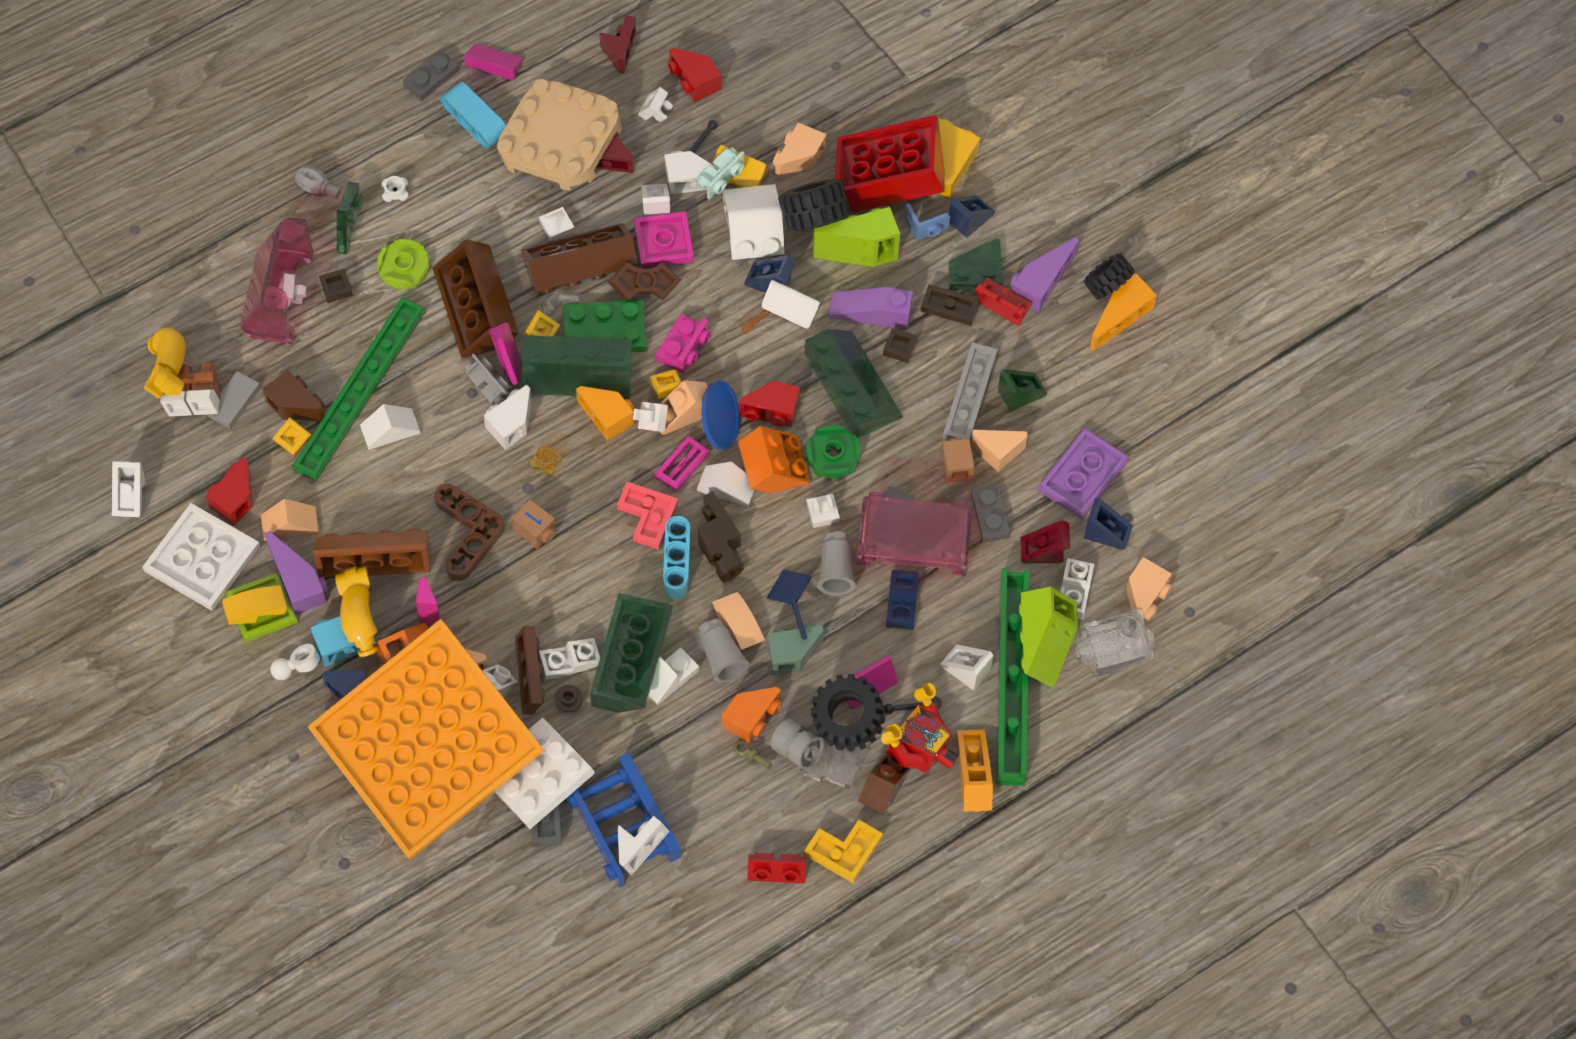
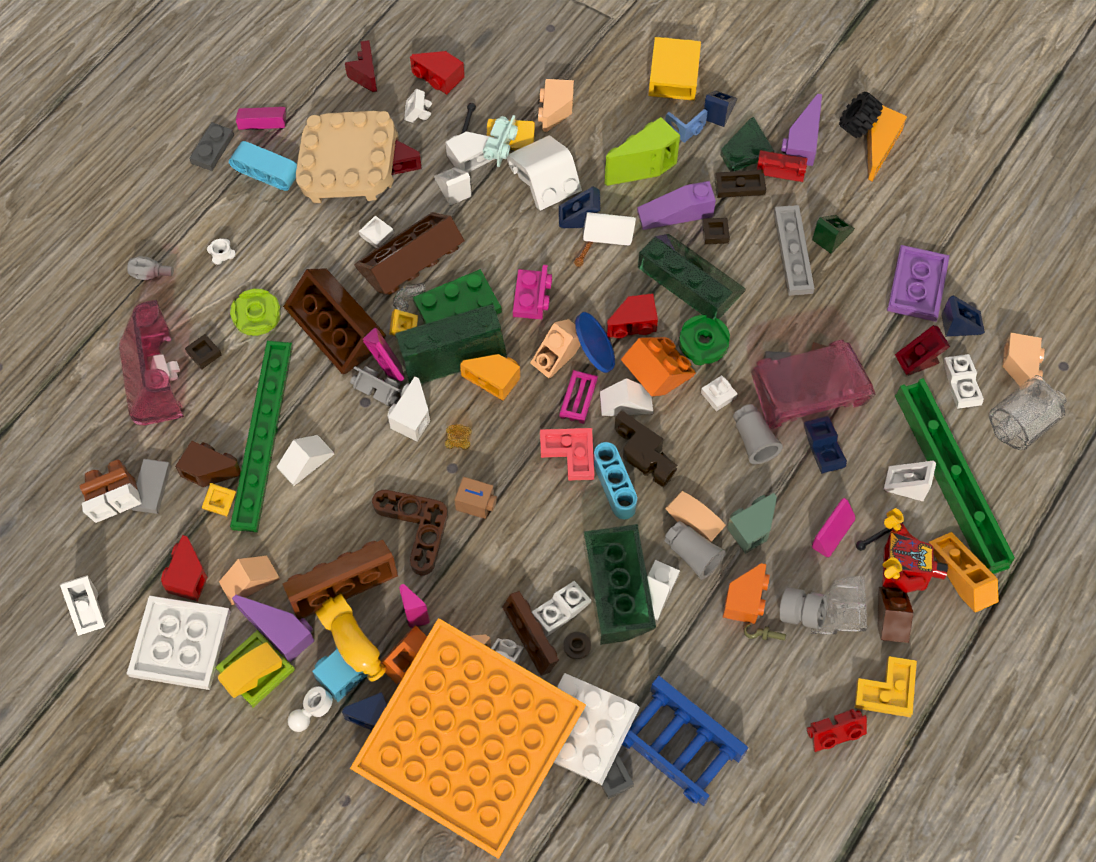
camera: 20 degrees left, 0 degrees up
yellow piece [144,327,186,398] -> none
clear green wing [337,182,363,254] -> none
reddish brown tile [607,262,681,300] -> none
white slope [618,816,670,875] -> none
white tile [633,402,668,432] -> none
dark pink plate [634,211,694,269] -> none
yellow tile [650,369,682,399] -> none
dark blue piece [767,569,812,640] -> none
black tyre [778,179,850,231] -> none
black tyre [811,674,886,752] -> none
red slope [834,115,945,213] -> none
medium nougat brick [941,438,975,483] -> none
light nougat slope [971,430,1027,472] -> none
dark grey plate [971,485,1010,543] -> none
lime slope [1019,586,1078,687] -> none

